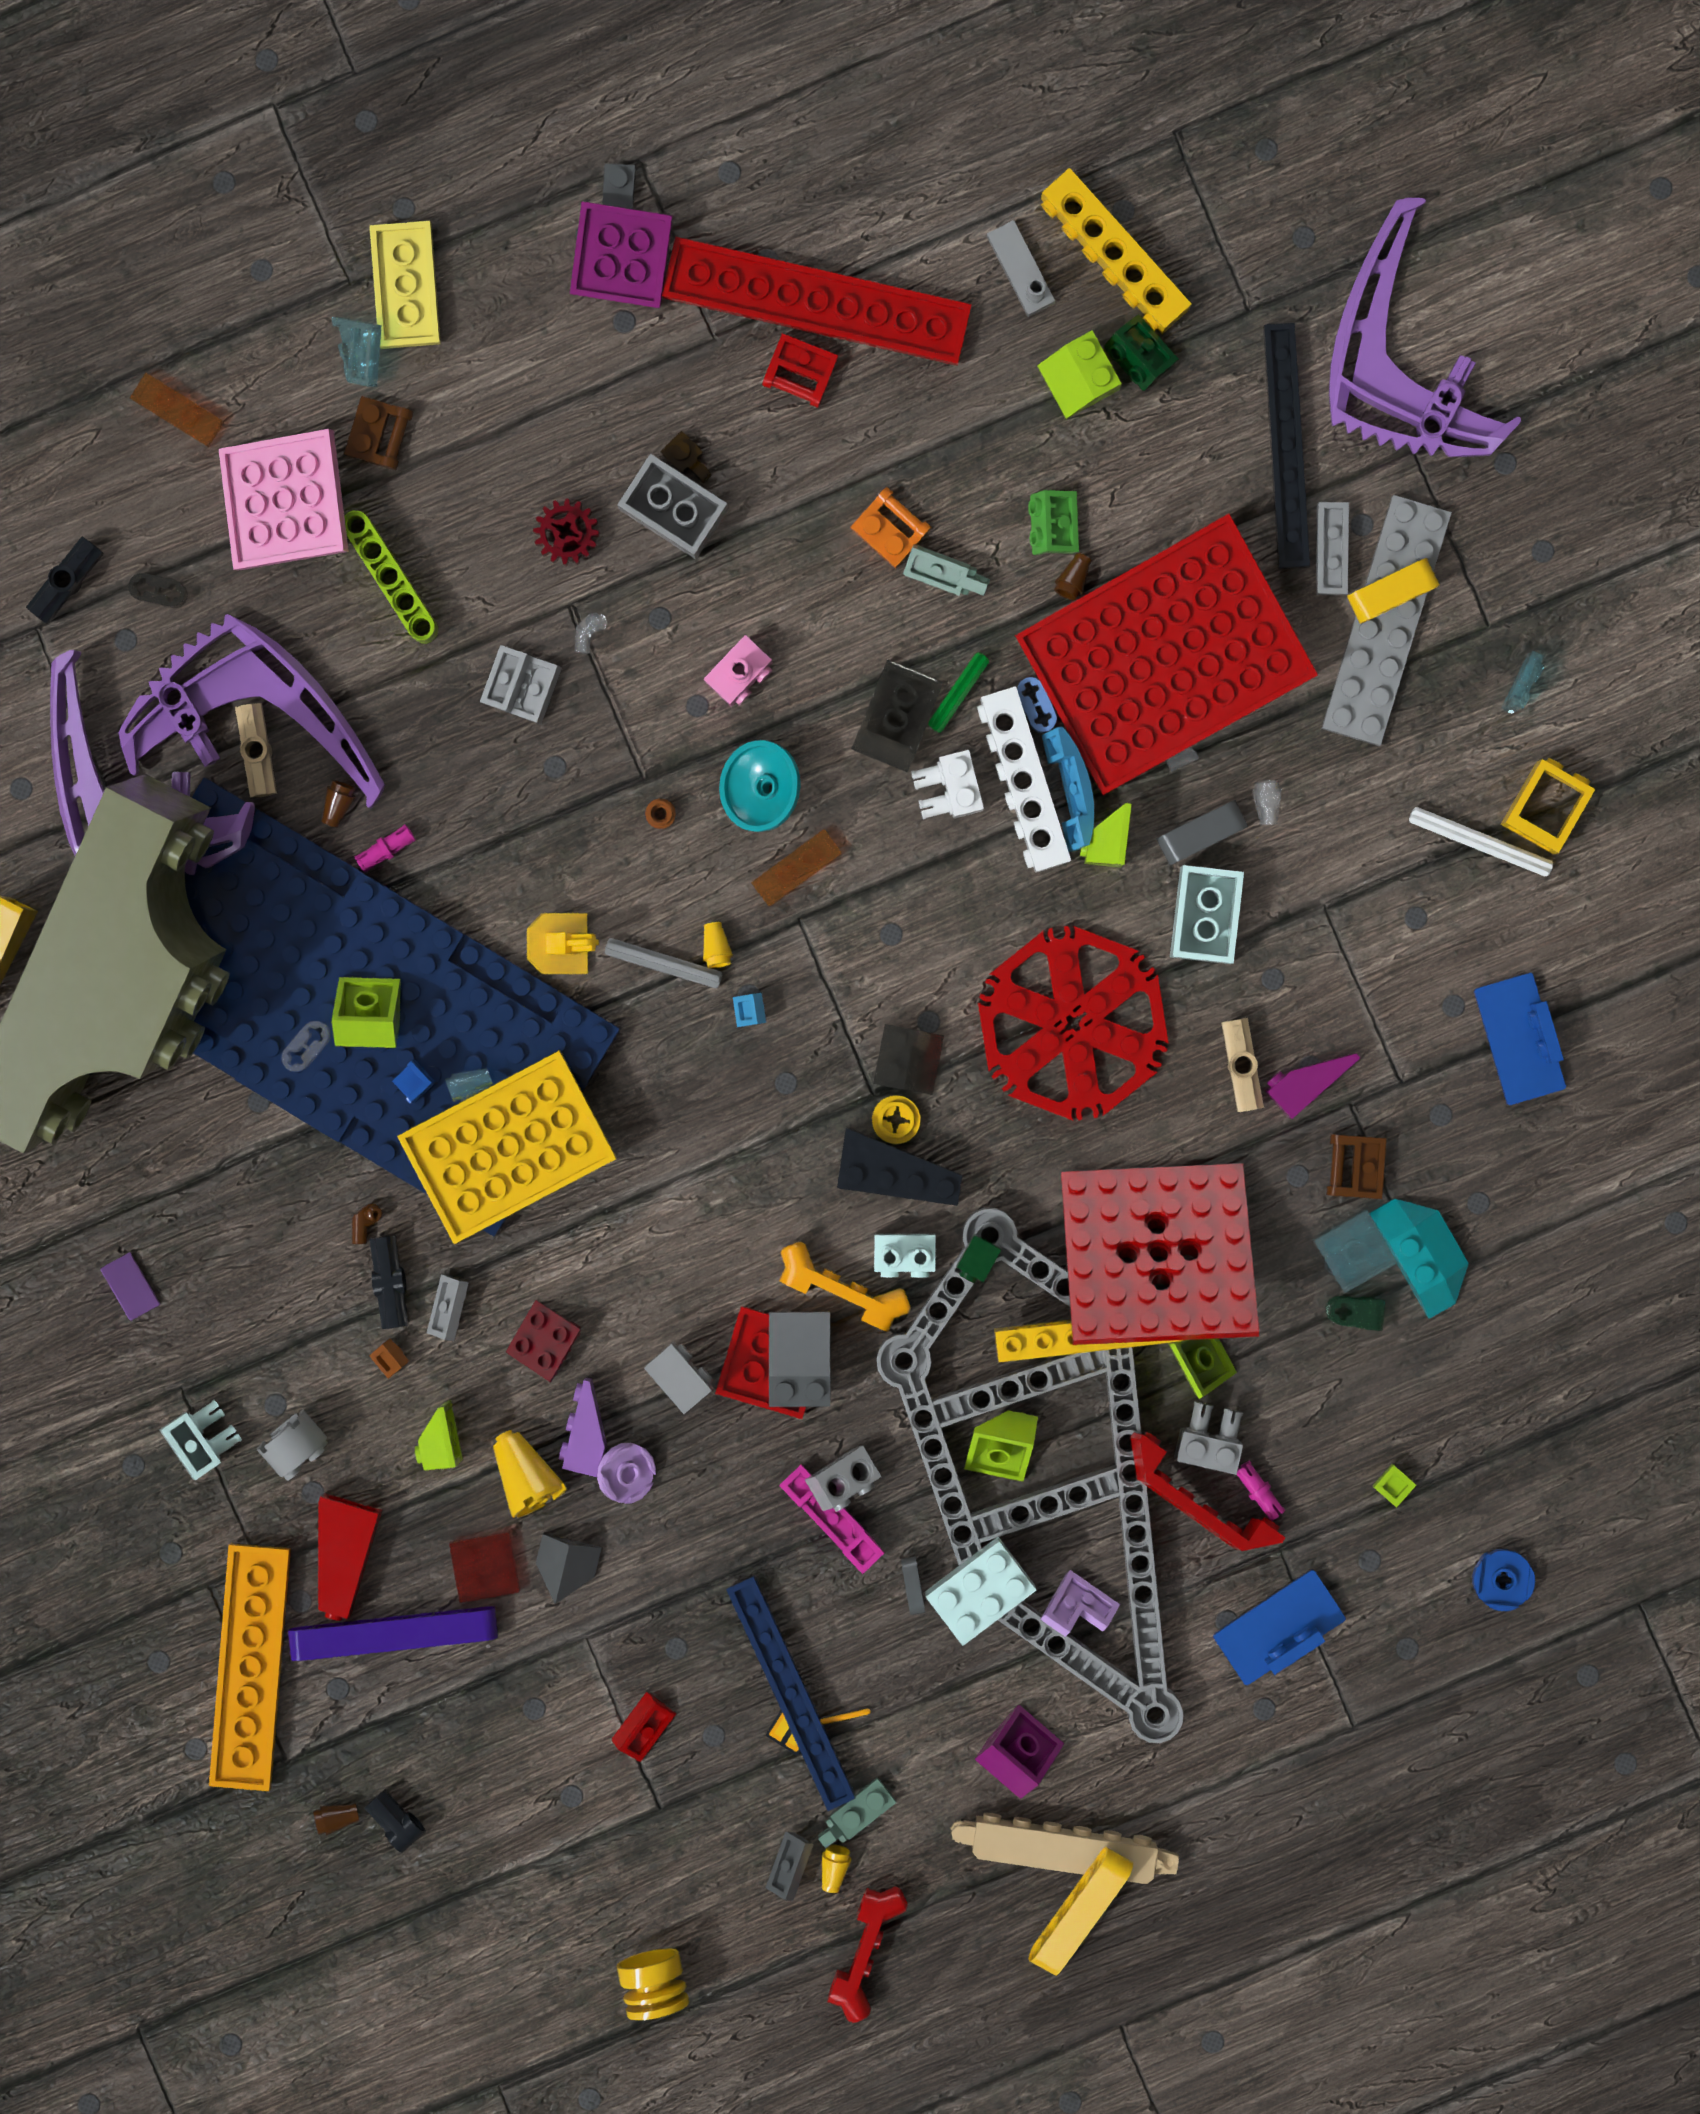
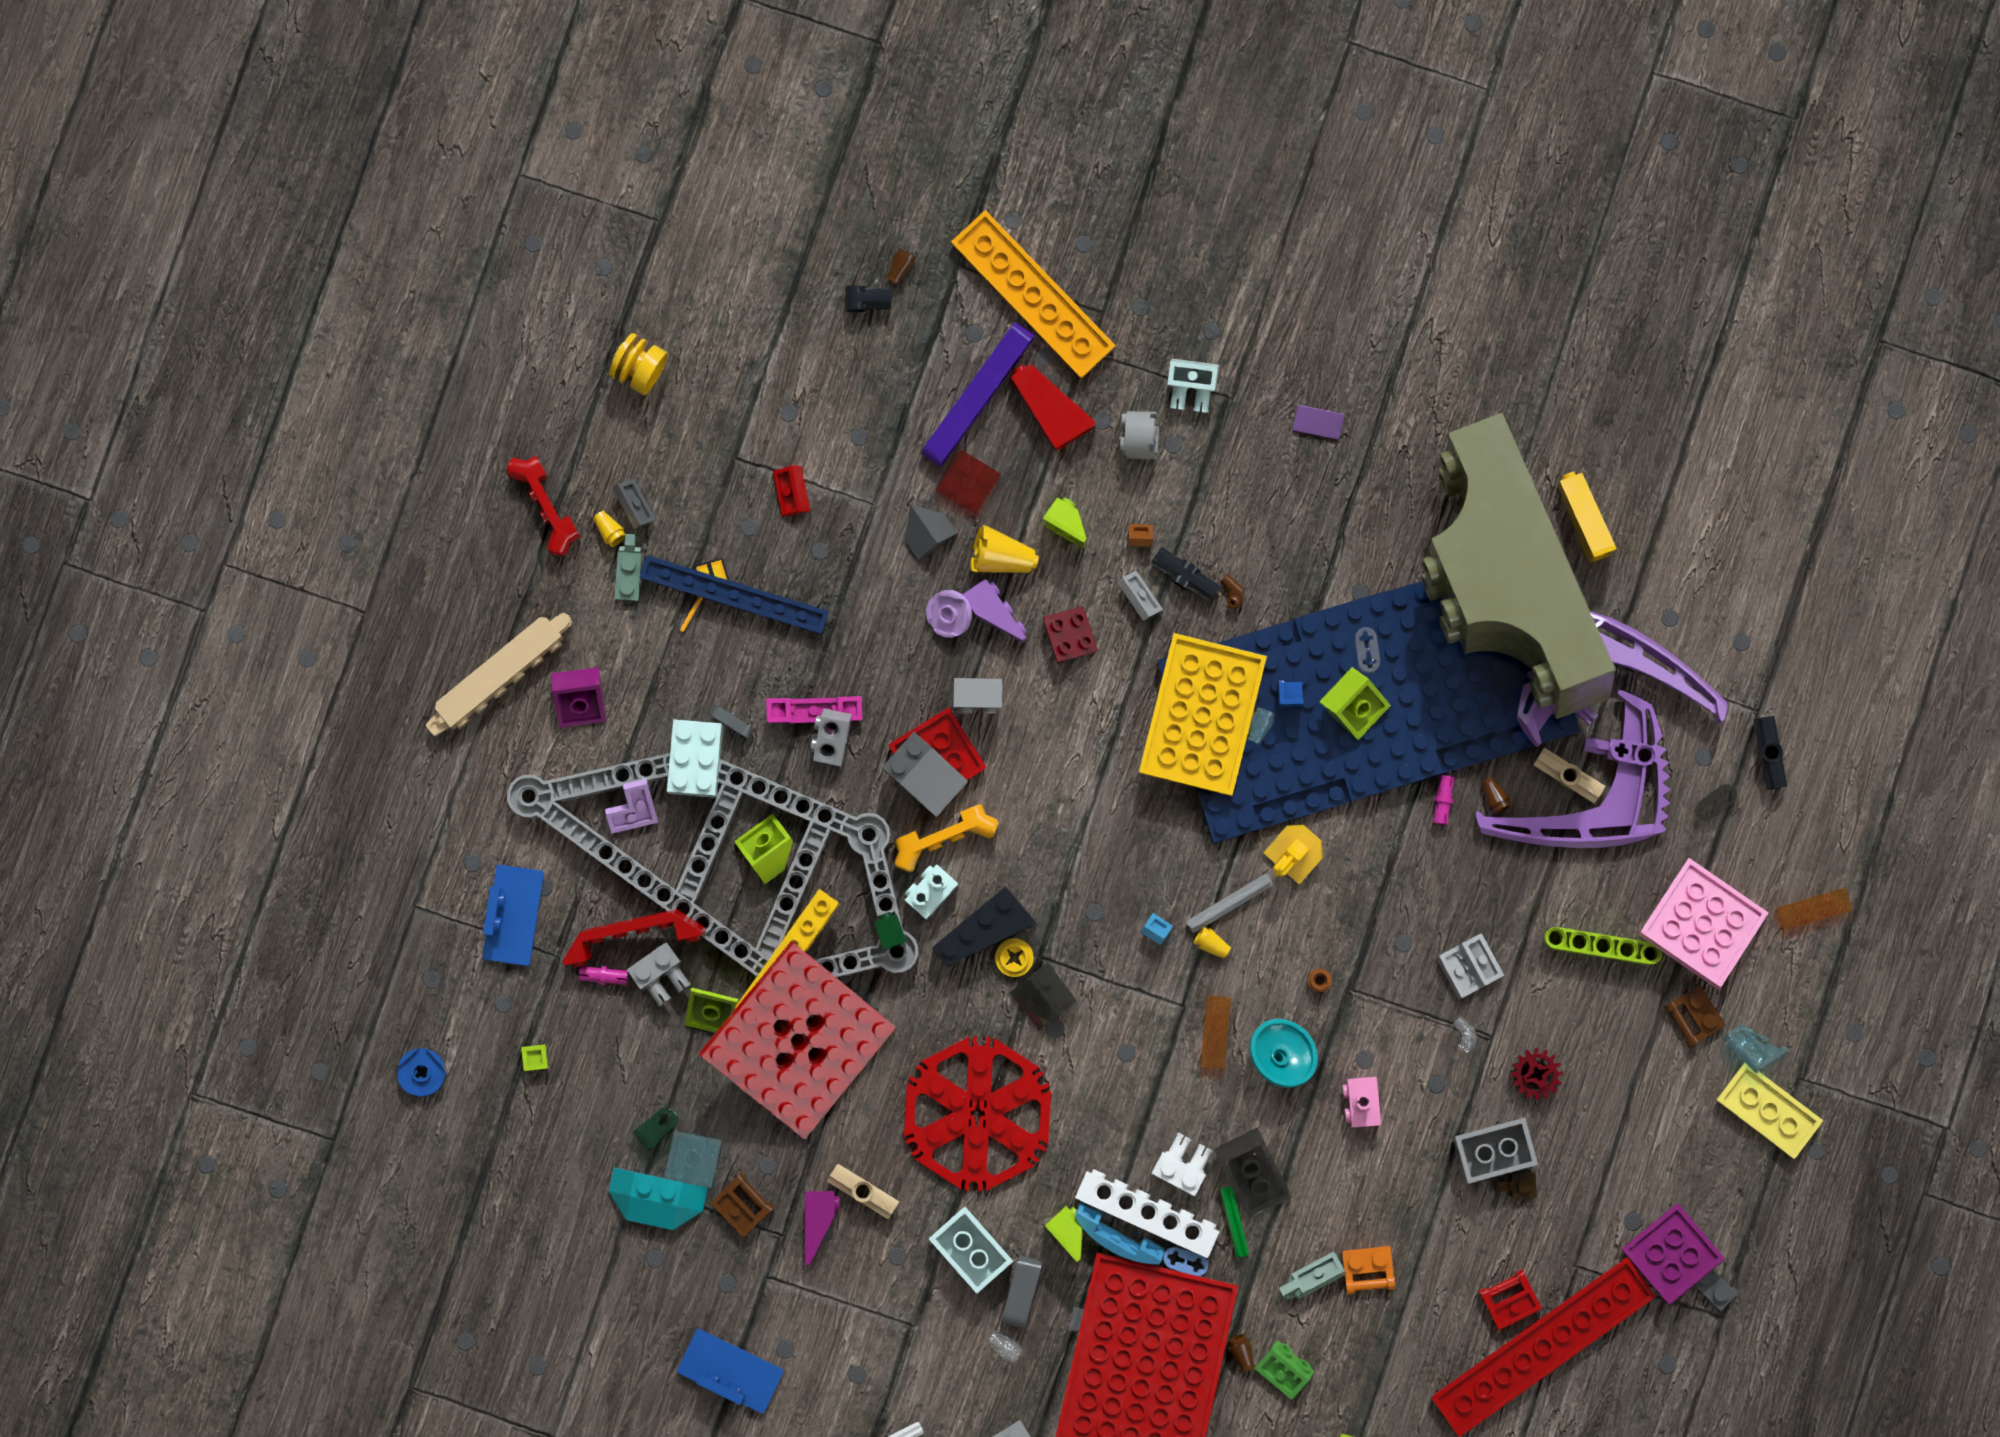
camera: 130 degrees right, 5 degrees down
yellow beam [1028,1847,1133,1976] -> none

